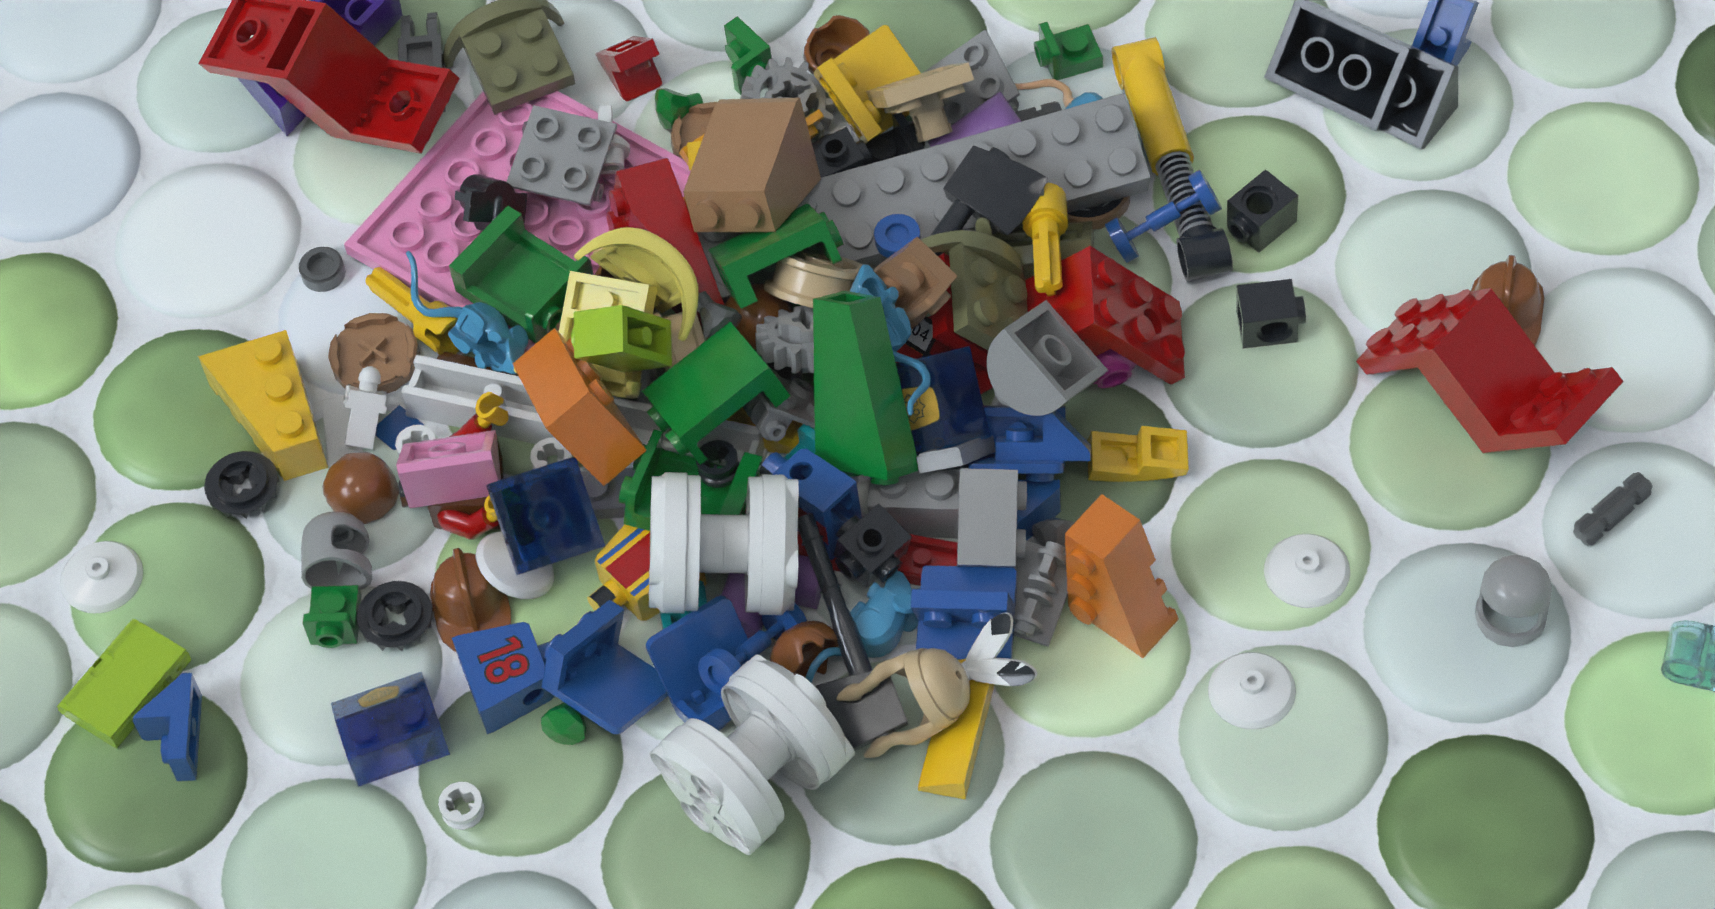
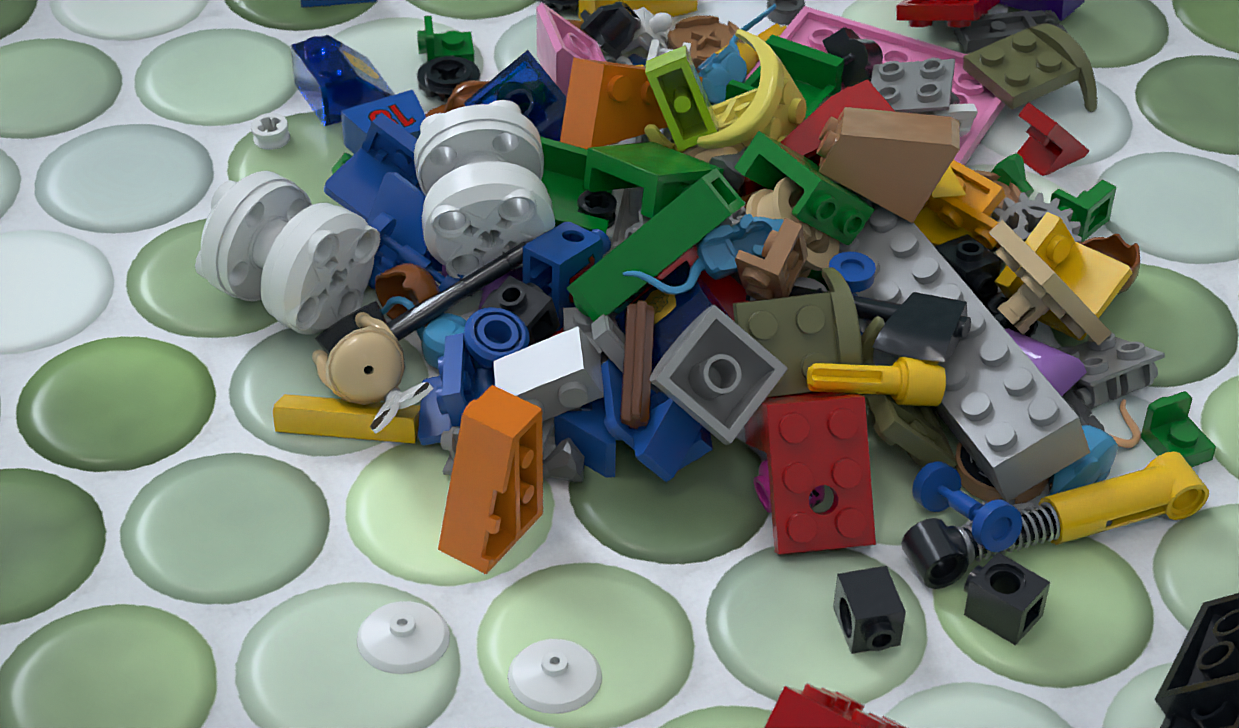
camera: 75 degrees right, 15 degrees down
light grey helmet [301,511,372,590] -> none
yellow slope [1087,426,1189,482] -> none
none -> blue brick [464,307,529,370]
none -> black piece [580,1,641,60]
none -> reddish brown axle [620,300,655,429]

